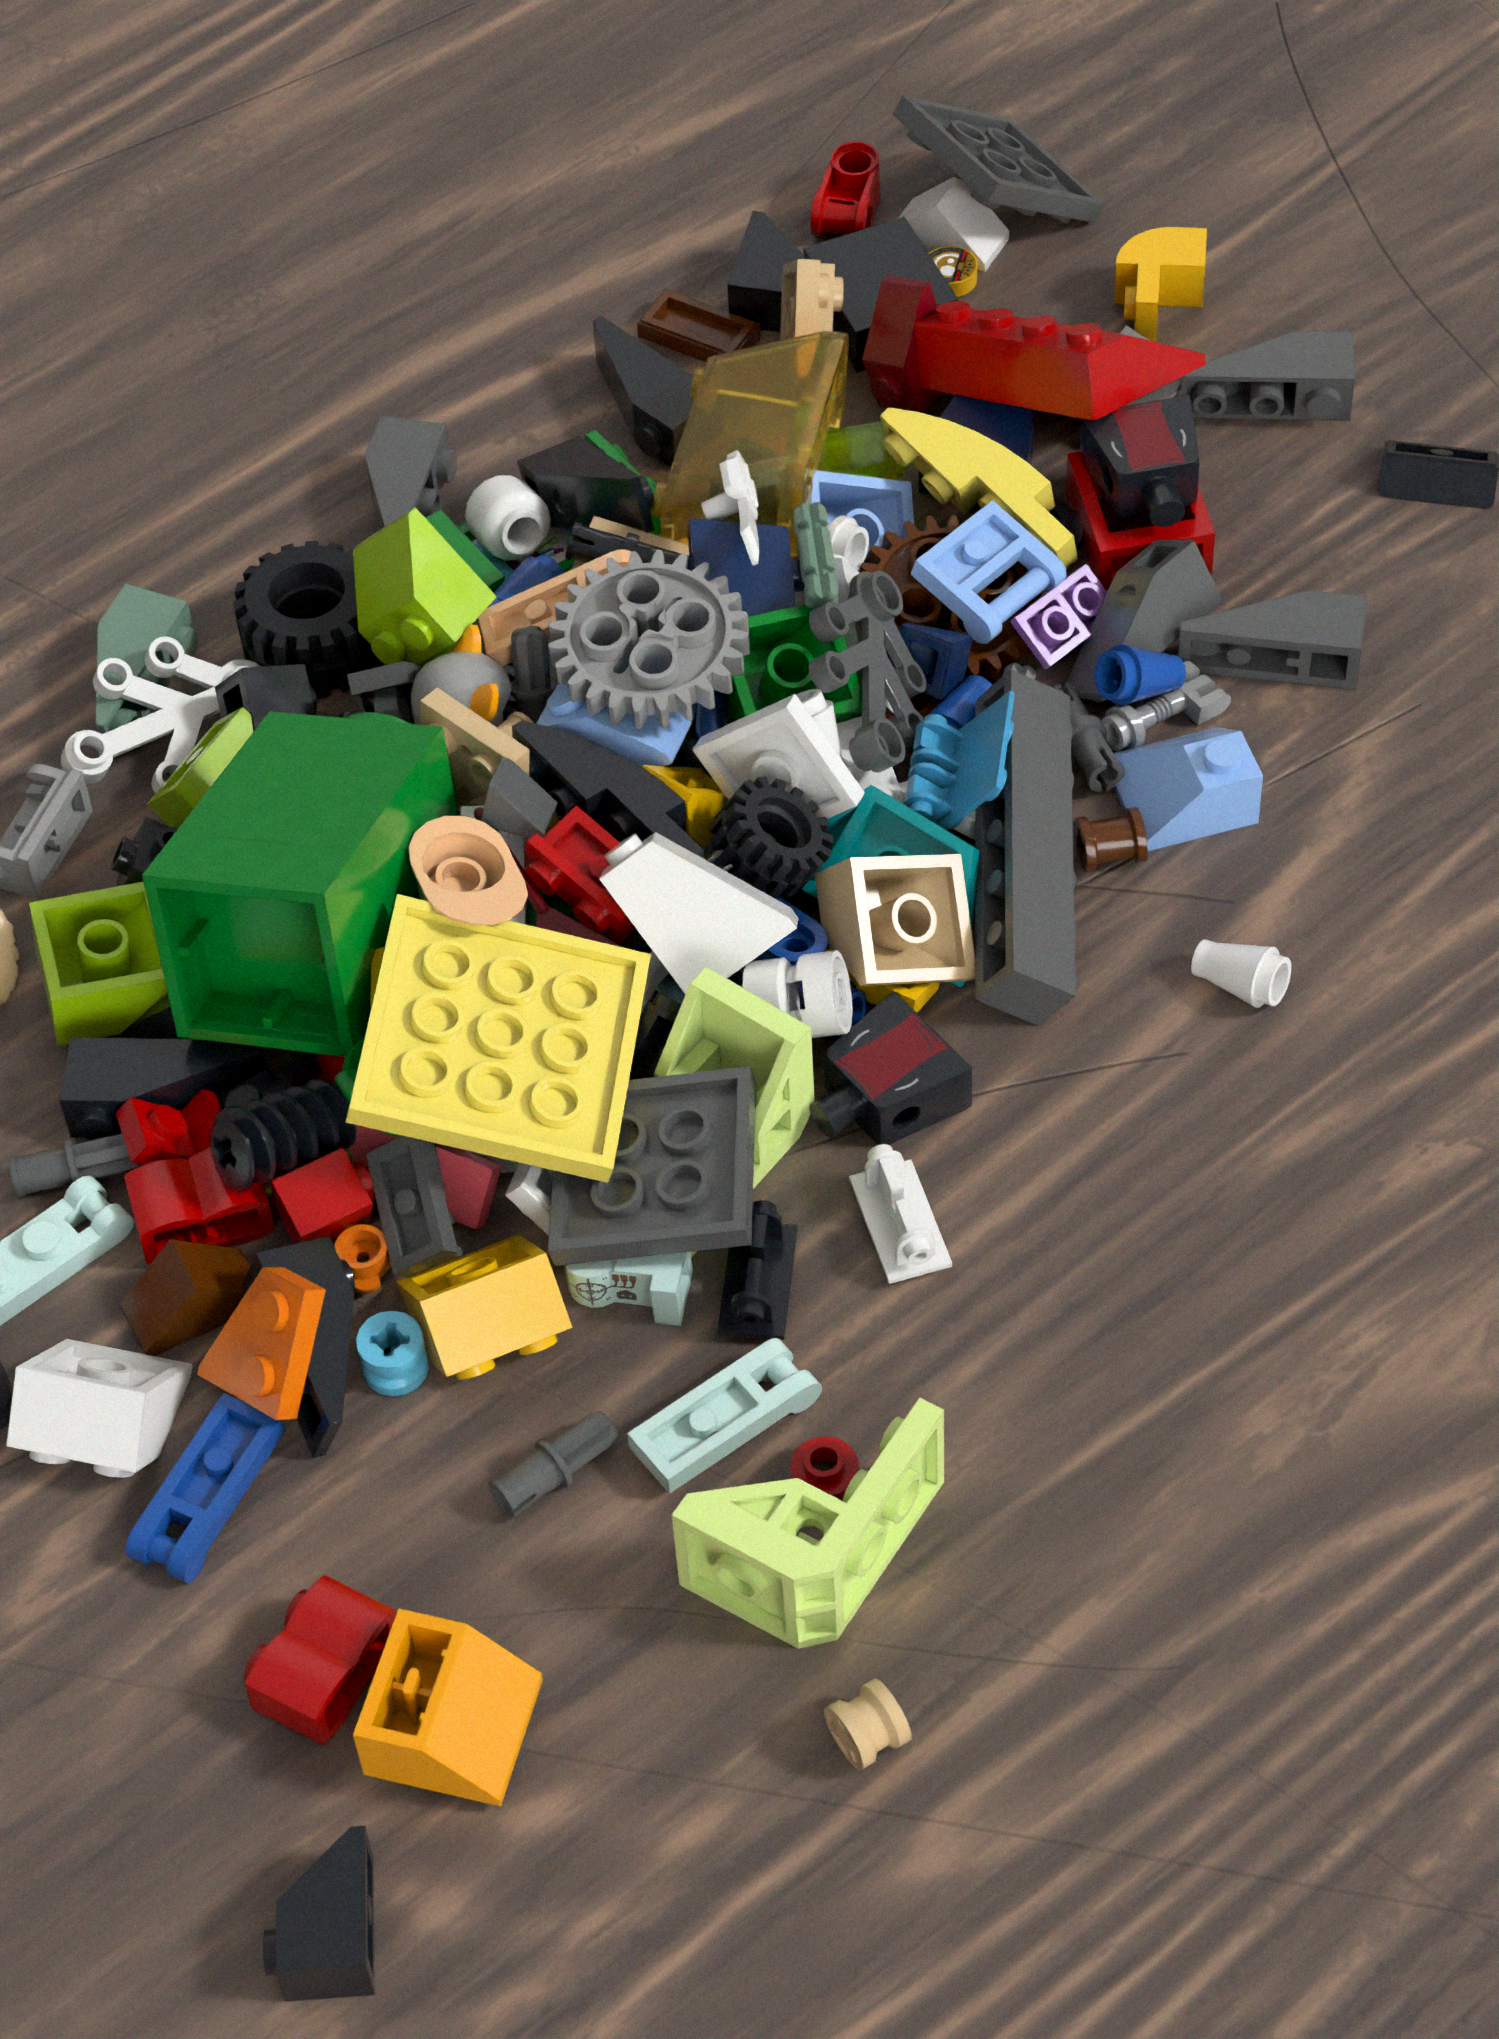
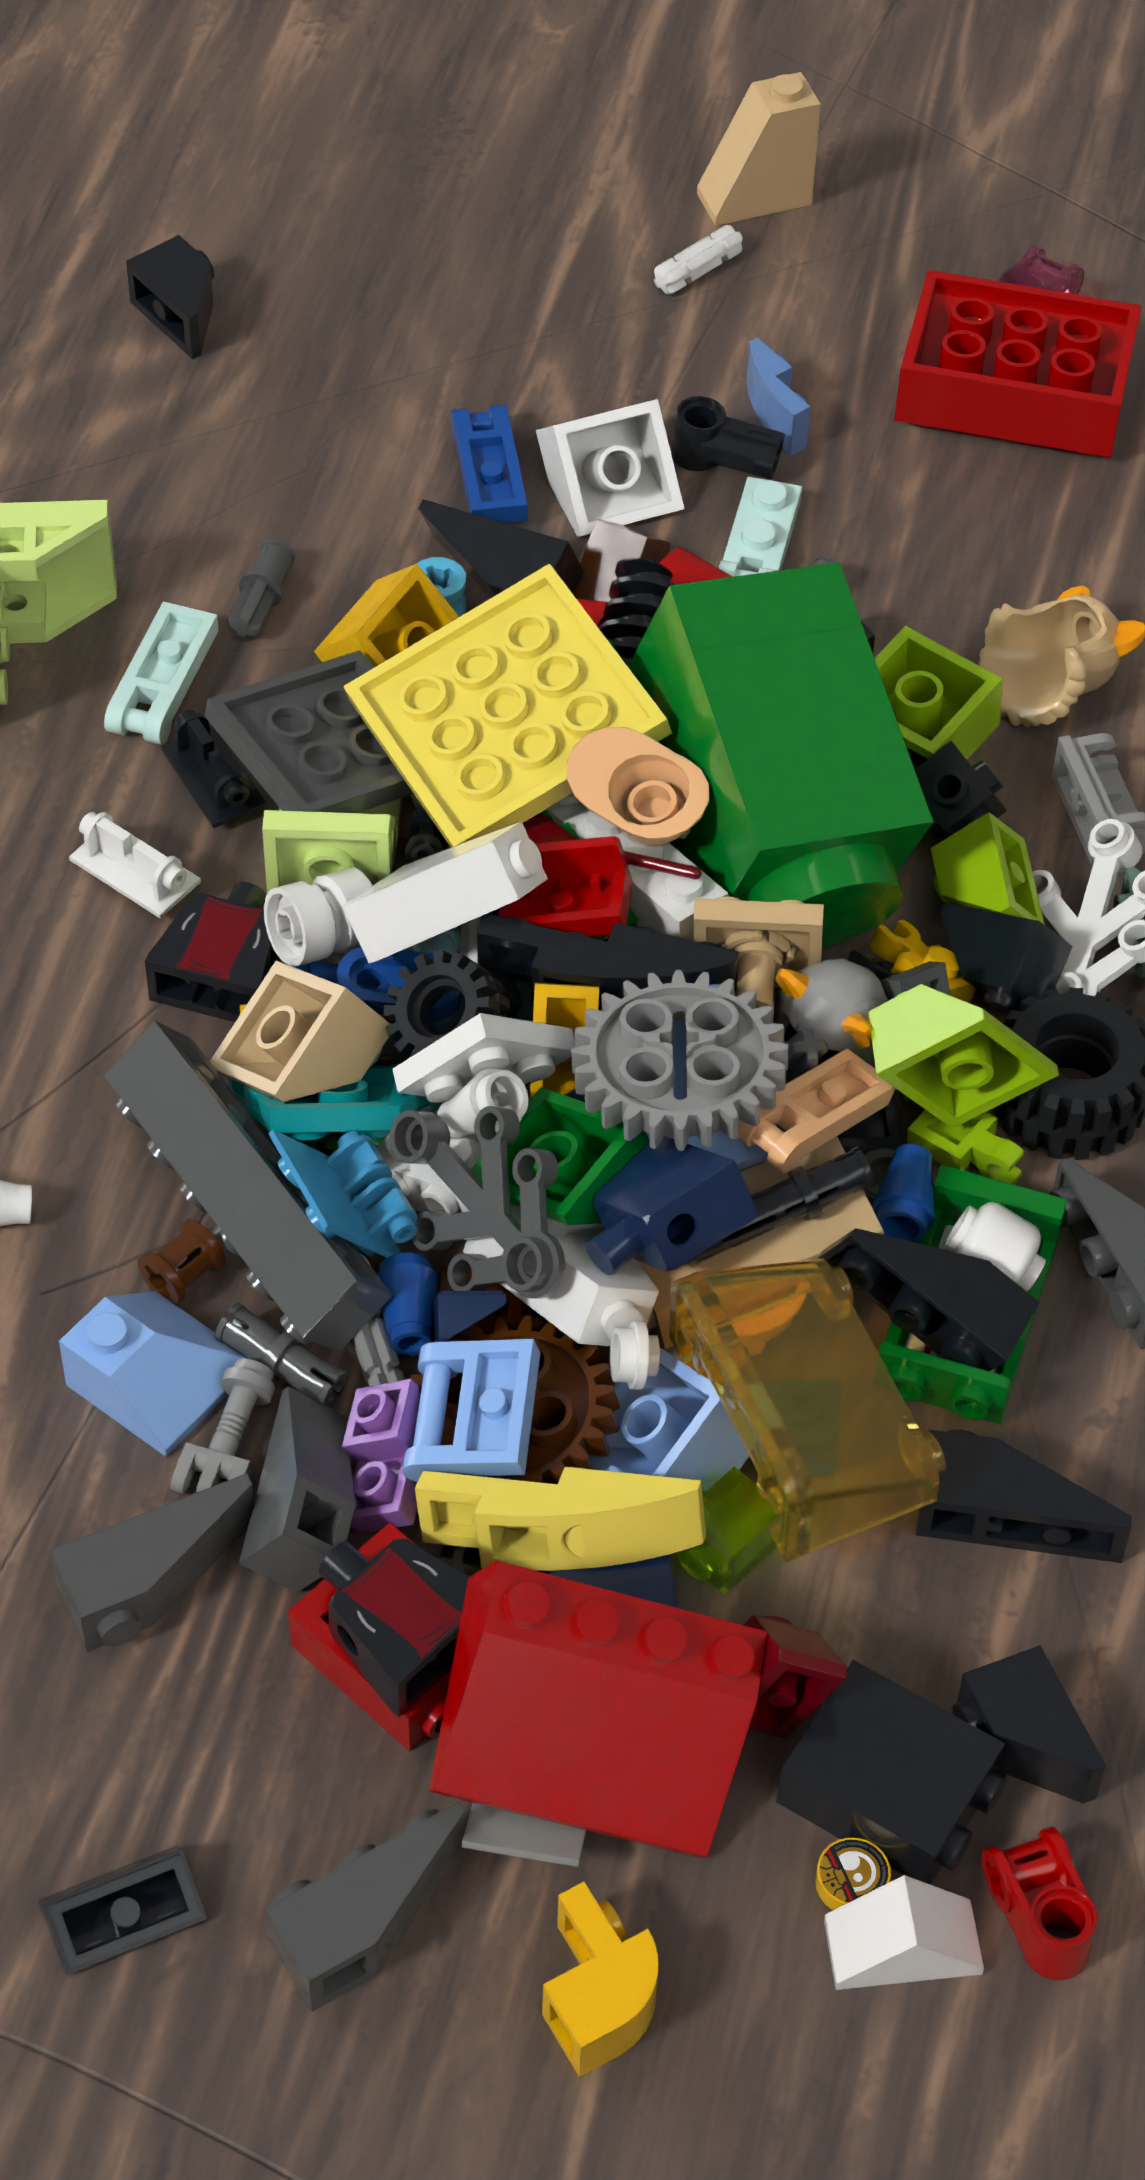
camera: 140 degrees right, 0 degrees up
orange wing [197,1267,326,1420] -> none
red brick [244,1575,396,1745] -> none
light orange slope [353,1609,543,1807] -> none
dark grey slope [481,757,558,839] -> none
reddish brown tile [637,289,761,372] -> none
white piece [701,450,759,566] -> none
tan plate [779,259,843,380] -> none
red plate [790,1436,859,1500] -> none
sand green axle [793,502,839,610] -> none
dark grey plate [893,95,1105,223] -> none
blue cone [1094,644,1186,705] -> none

